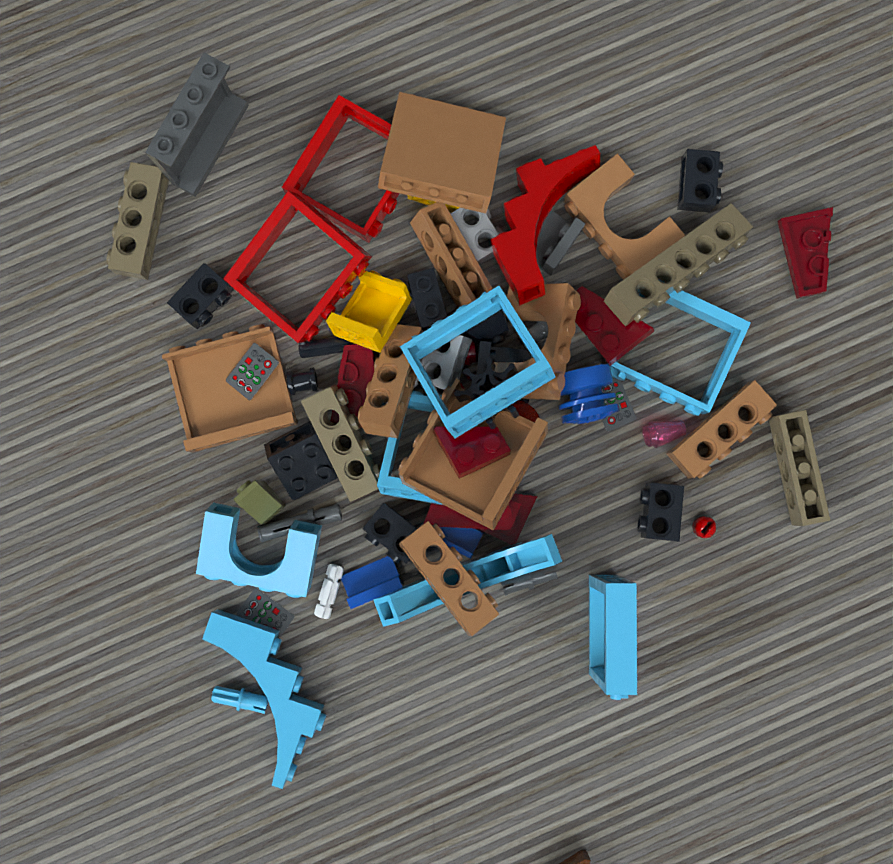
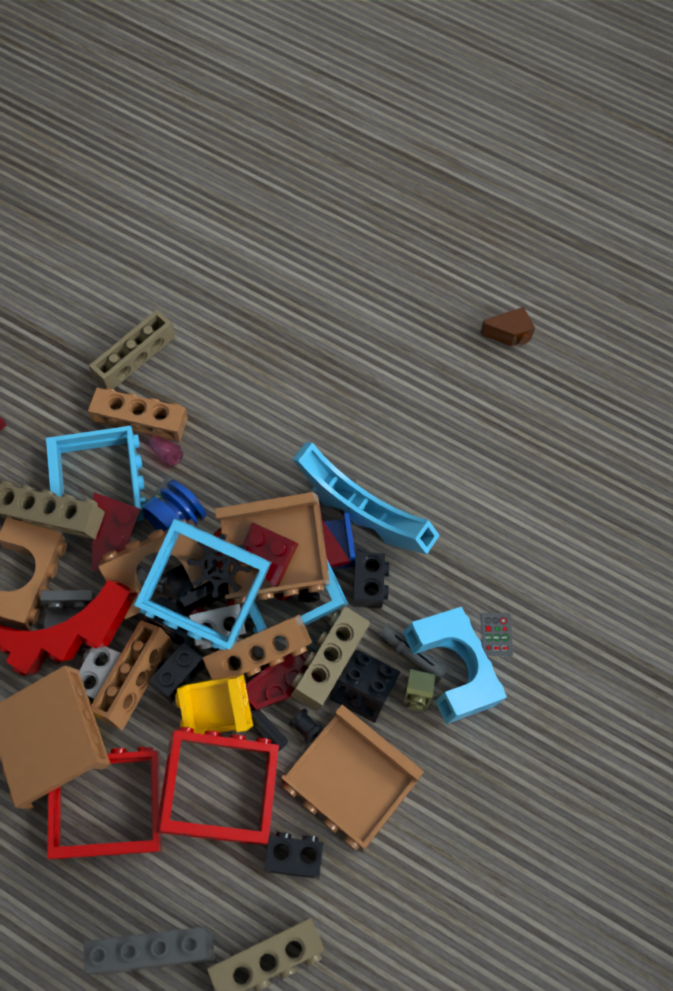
camera: 125 degrees left, 20 degrees down
medium azure arch [202,609,326,789] -> none
medium azure axle [211,686,268,714] -> none
dark grey sticker [226,343,279,400] -> none
white axle [314,564,344,619] -> none
blue panel [341,556,404,609] -> none
medium nougat brick [399,521,499,636] -> none
medium azure window [589,575,637,700] -> none
black brick [637,483,684,542] -> none
red hinge [692,516,716,538] -> none

